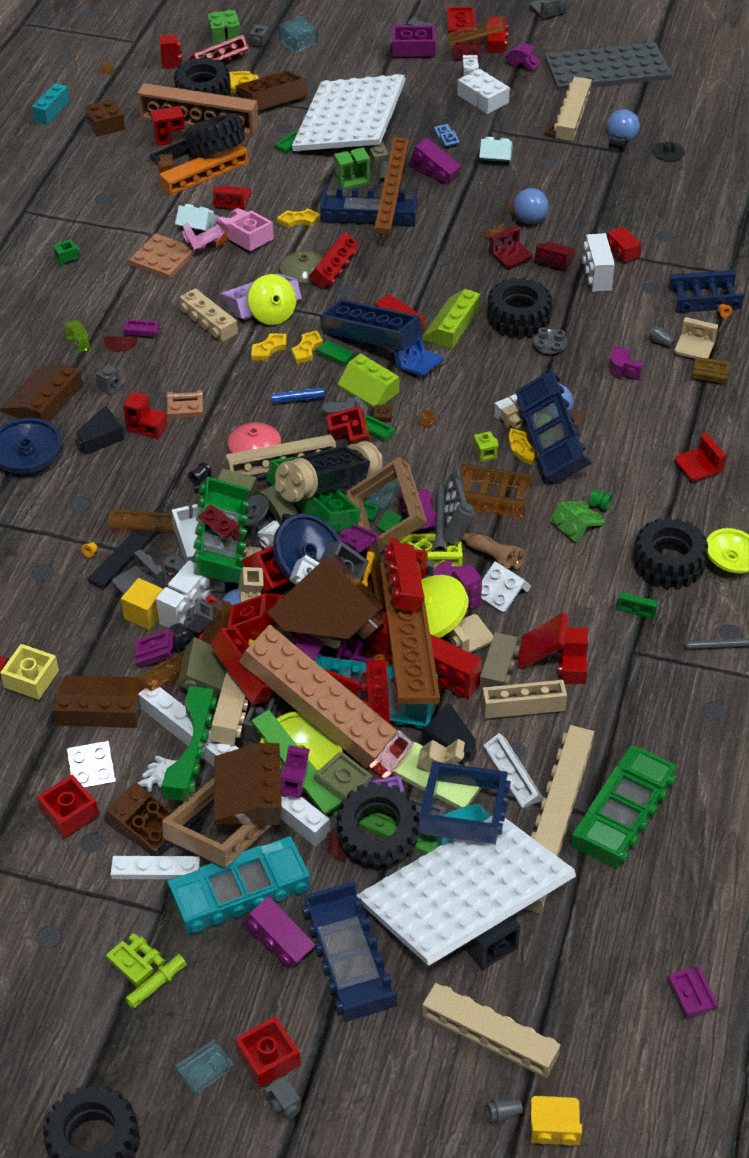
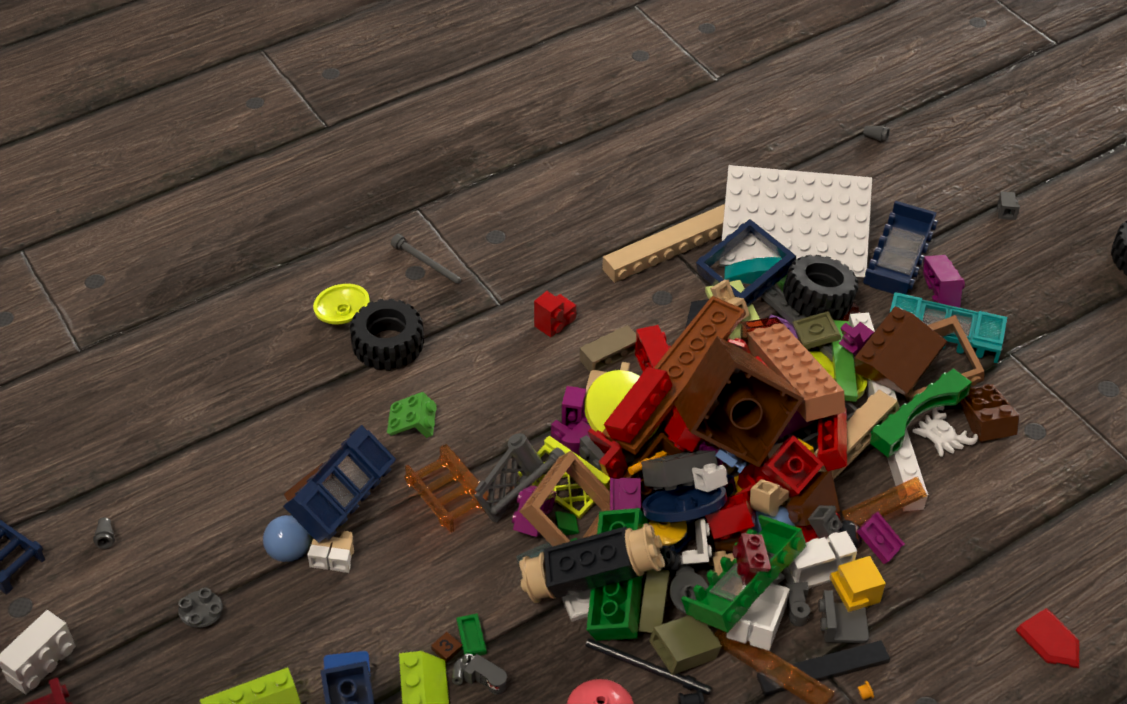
camera: 140 degrees left, 0 degrees up
light yellow brick [0,644,59,700] -> none
red brick [36,774,99,838] -> none
reddish brown slope [53,675,145,728] -> none
hinge [67,741,115,787] -> none
lime plate [106,933,165,987] -> none
white plate [111,856,200,879] -> none
lime pin [125,954,187,1009] -> none
clear light blue plate [175,1039,234,1095] -> none
olive brick [177,637,227,698] -> none
tan brick [226,435,336,476] -> none
red brick [235,1016,301,1088] -> none
red brick [326,406,371,444] -> none
clear orange plate [419,410,437,426] -> none
tan brick [422,983,561,1079] -> none
medium nougat piece [461,533,525,570] -> none
lime brick [473,431,499,462] -> none
white bracket [481,562,531,613] -> none
tan brick [482,680,567,719] -> none
white slope [483,733,543,808] -> none
black tyre [487,277,552,338] -> none
yellow tile [509,428,538,465] -> none
red tile [517,612,568,670] -> none
yellow bracket [531,1096,582,1146] -> none
green window [571,745,677,870] -> none
green wheel [589,488,612,511] -> none
magenta brick [609,346,643,380] -> none
green plate [617,592,658,620] -> none
magenta plate [667,966,718,1019] -> none
red bracket [674,433,726,482] -> none
tan bracket [675,317,718,359] -> none
pearl gold plate [692,357,730,384] -> none
orange piece [718,304,732,318] -> none

